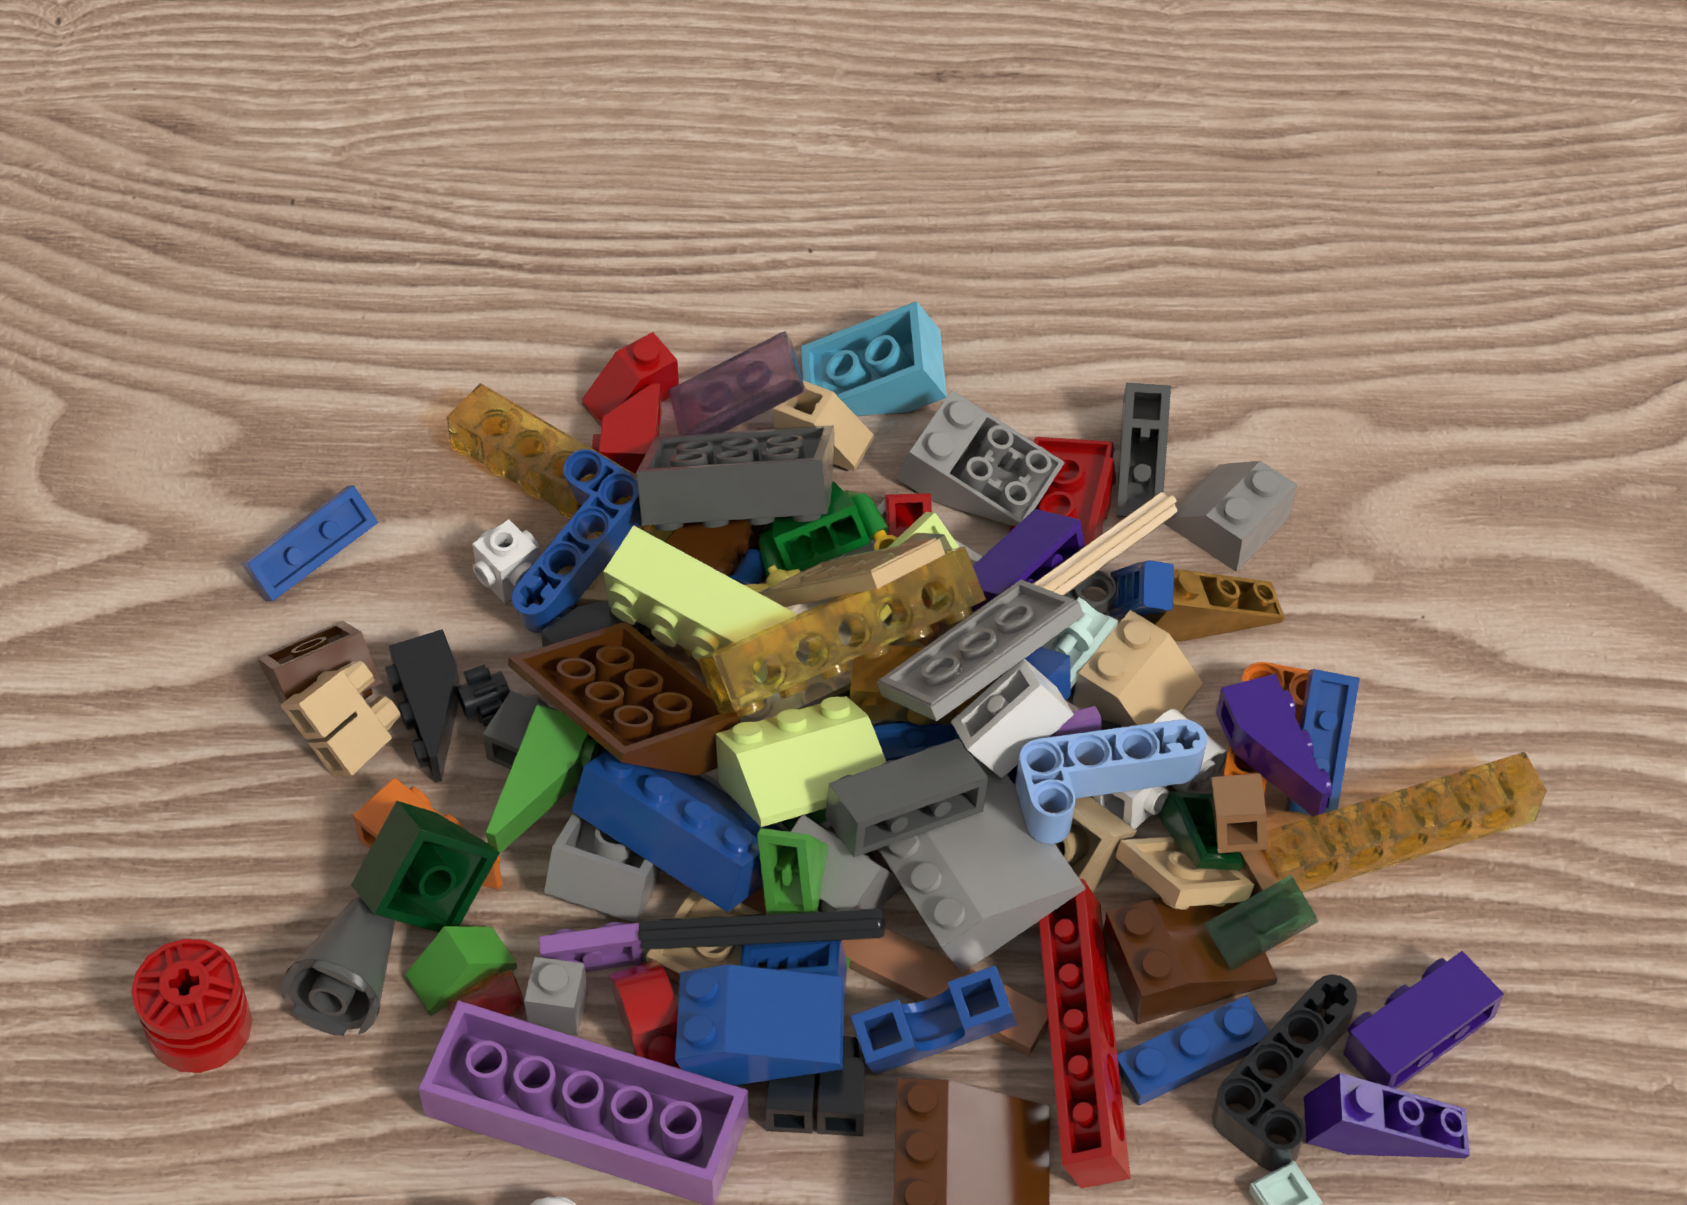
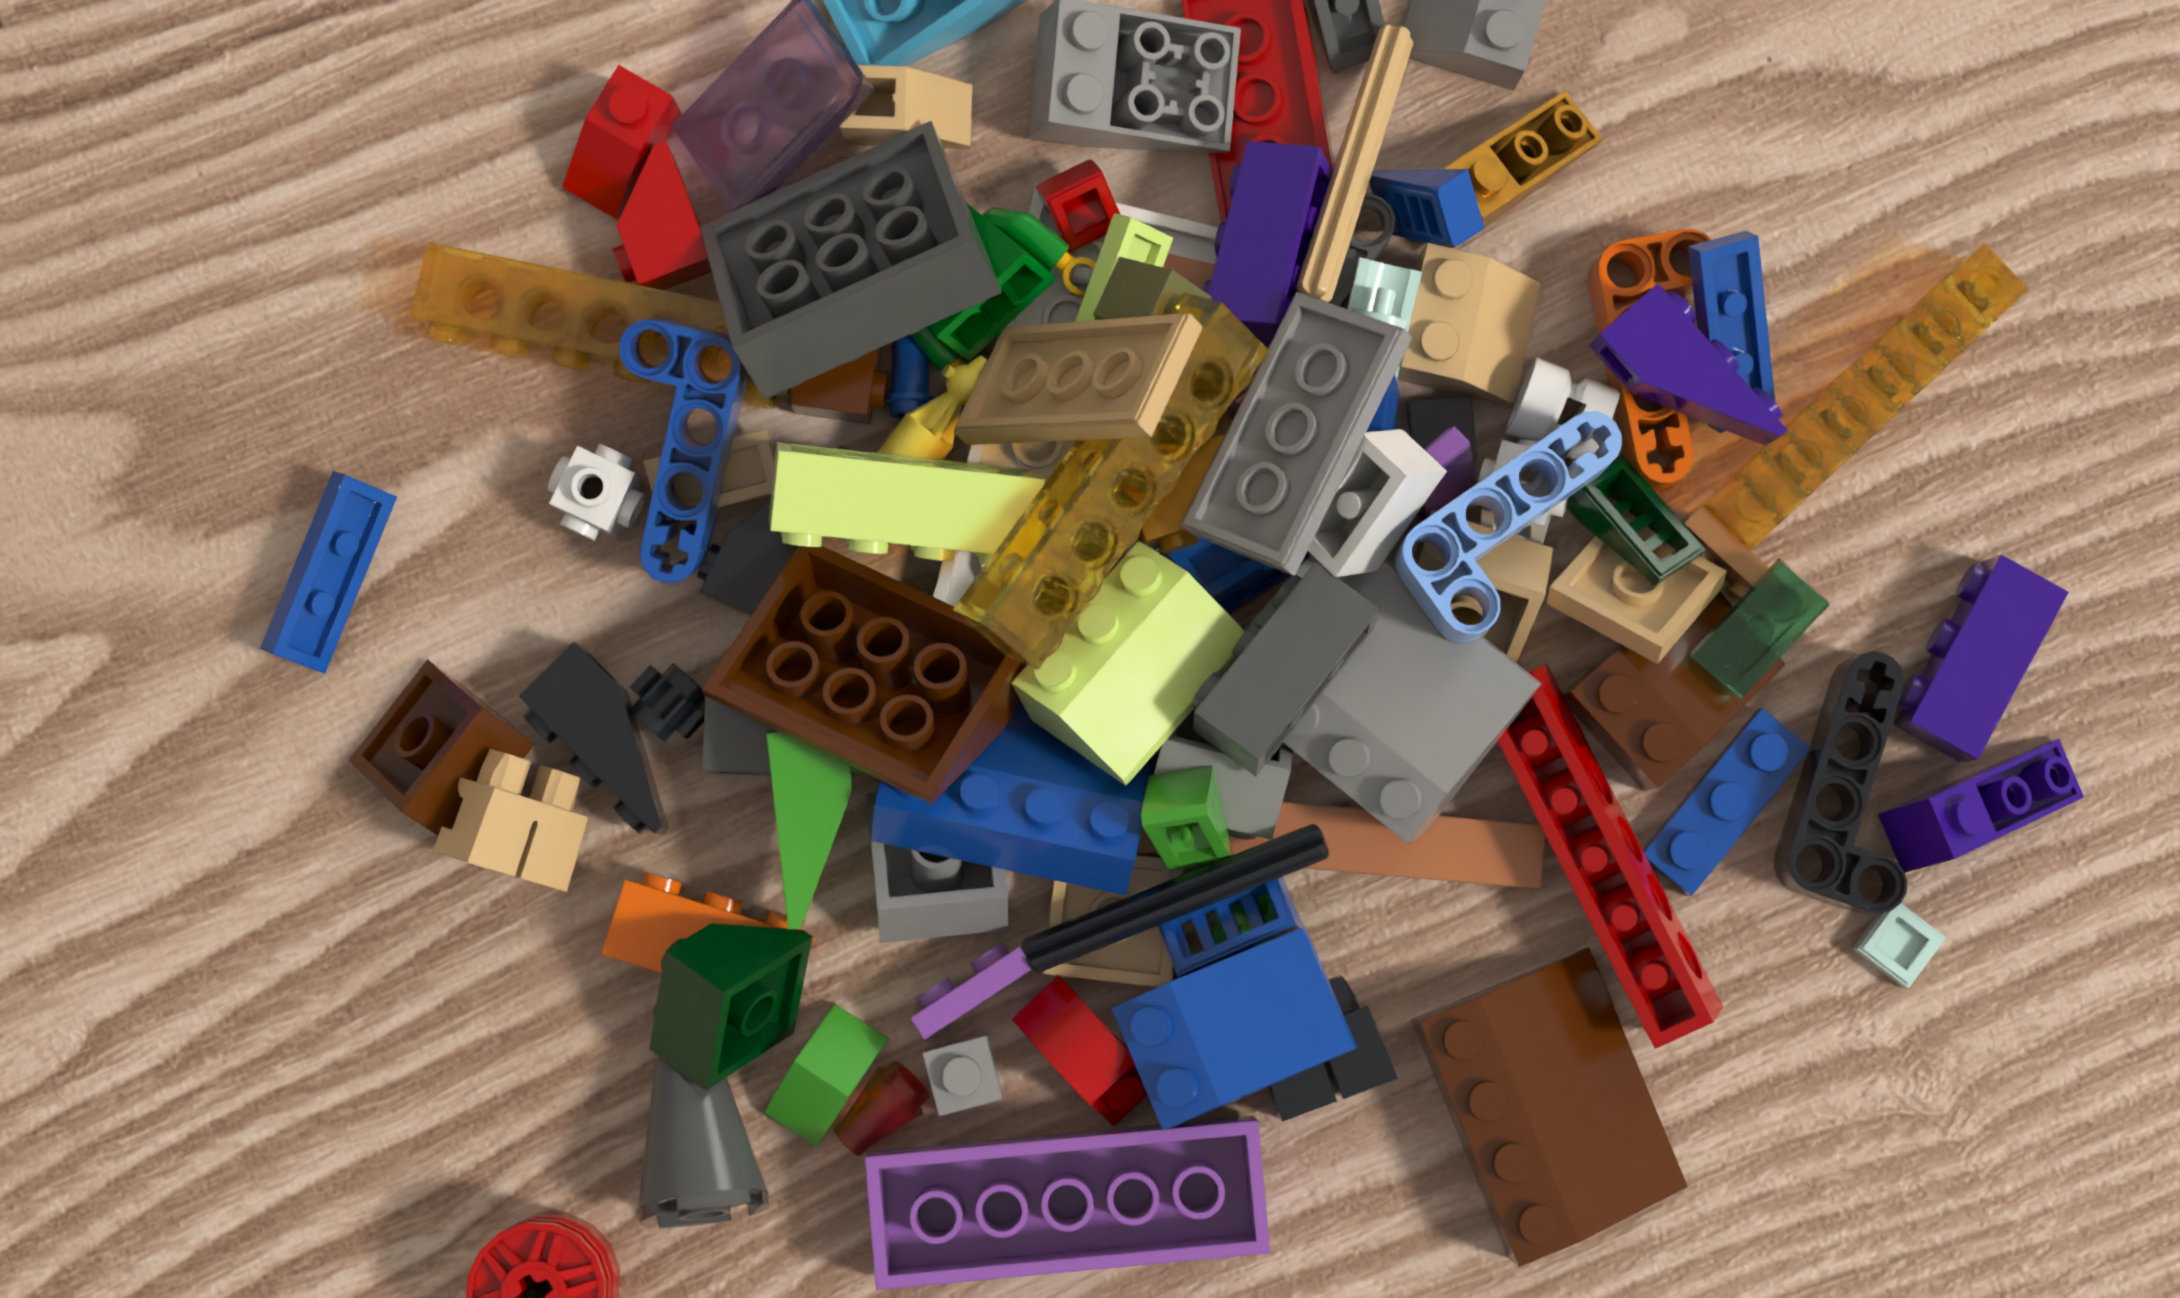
camera: 30 degrees left, 30 degrees up
blue arch [851,965,1018,1076] -> none
medium nougat brick [1211,773,1268,853] -> none

